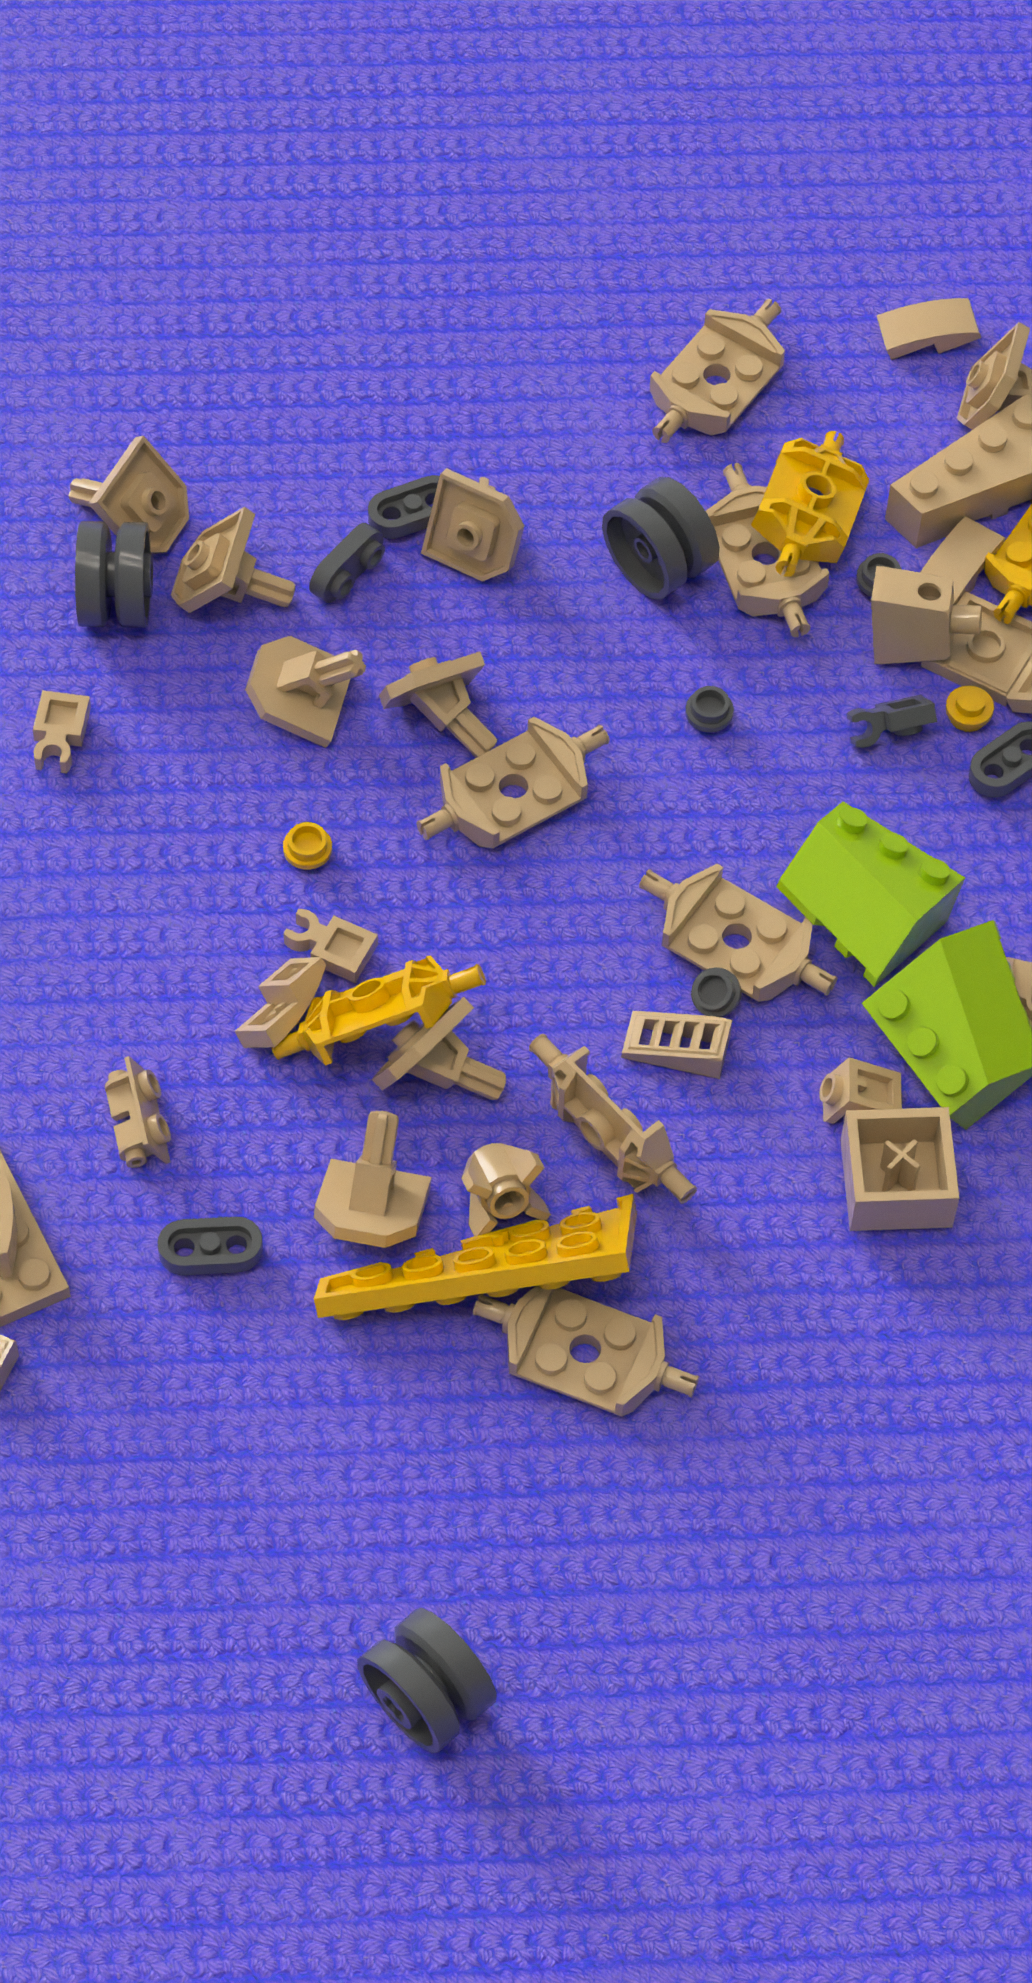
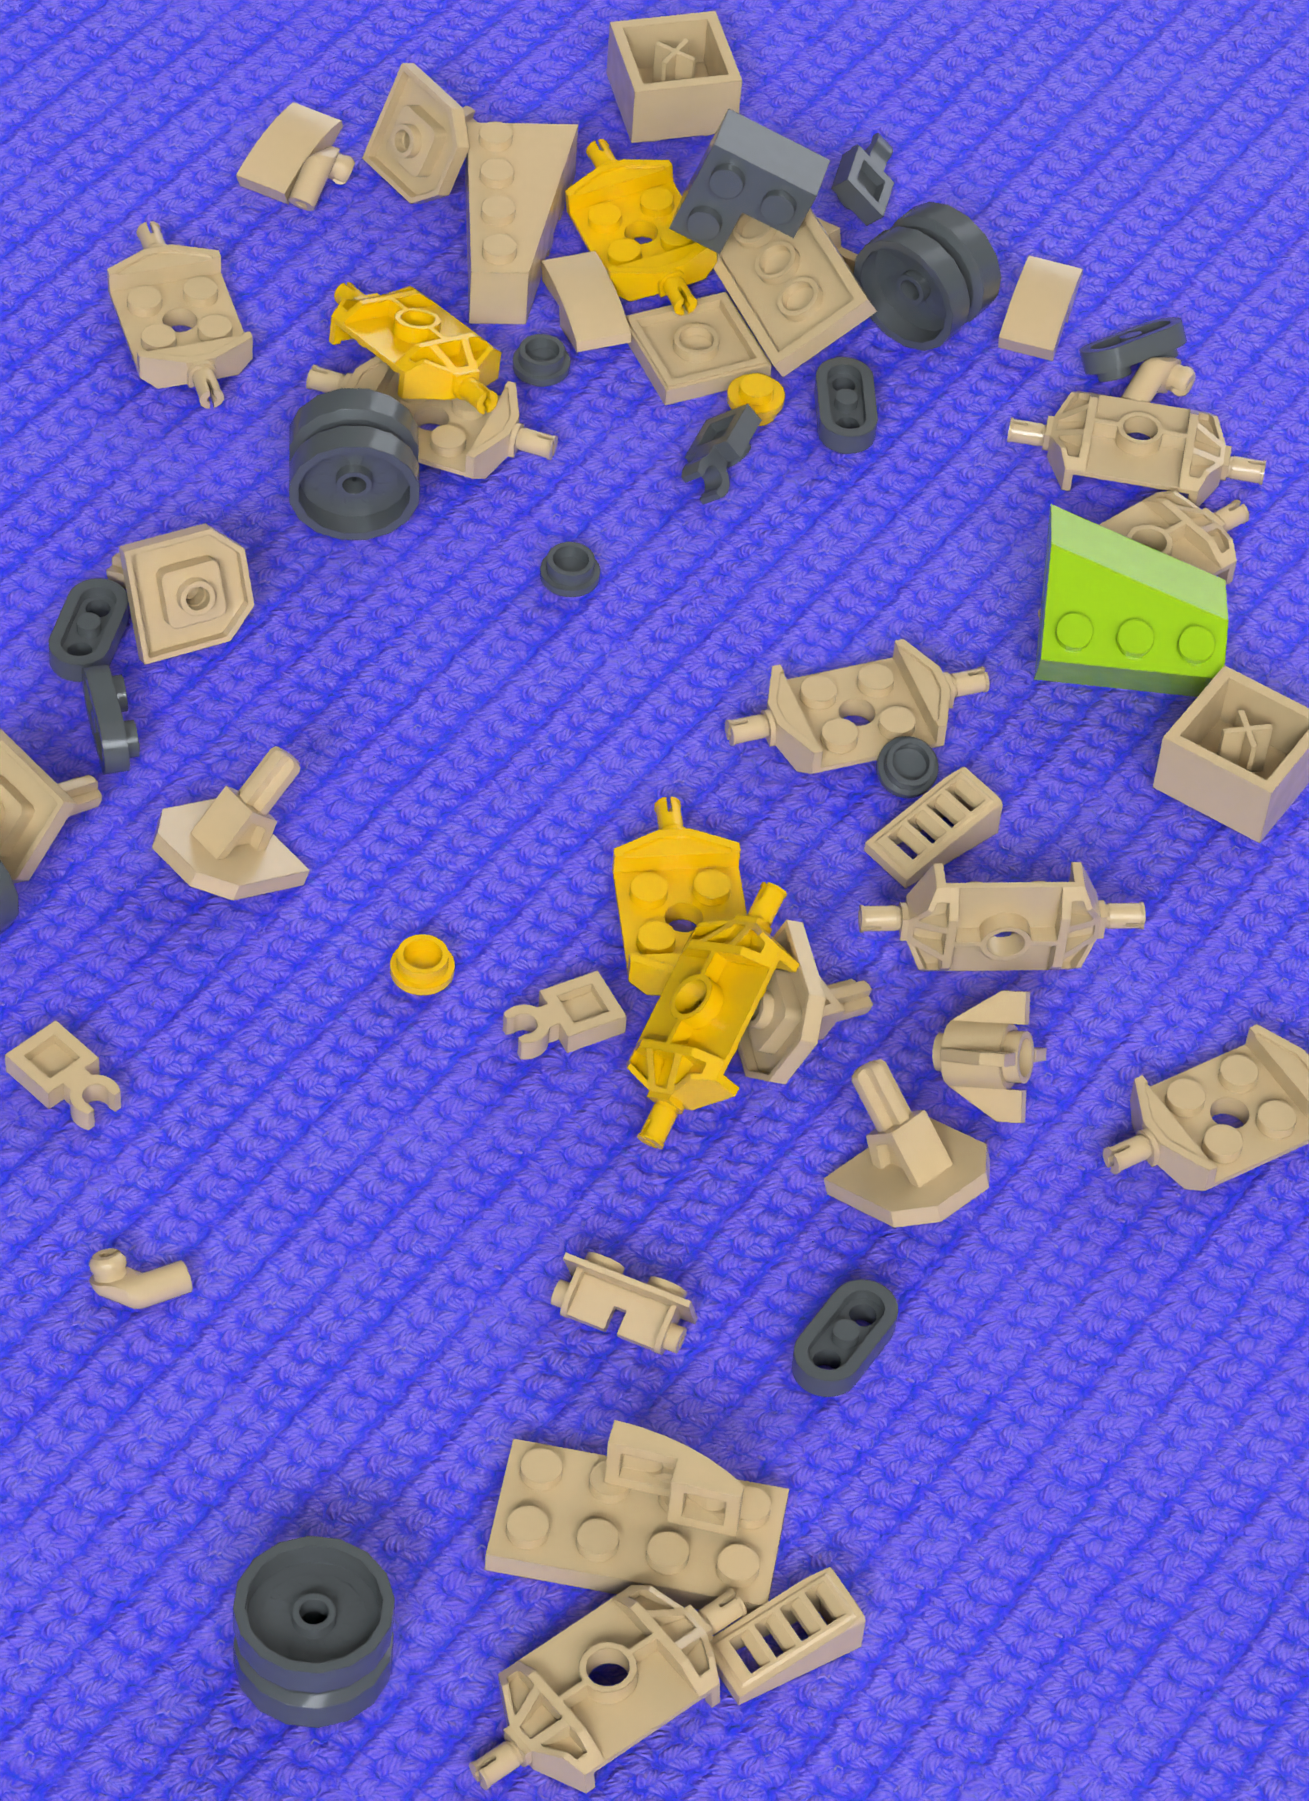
camera: 55 degrees left, 10 degrees down
tan slope [234,957,326,1048] -> none
yellow wing [314,1193,637,1320] -> none
tan piece [379,651,497,758] -> none
tan plate [416,717,610,848] -> none
lime wedge [776,801,965,987] -> none
tan bracket [819,1057,902,1124] -> none
tan torso [871,566,982,664] -> none
none -> tan arm [288,146,355,211]
none -> yellow plate [612,797,747,1011]

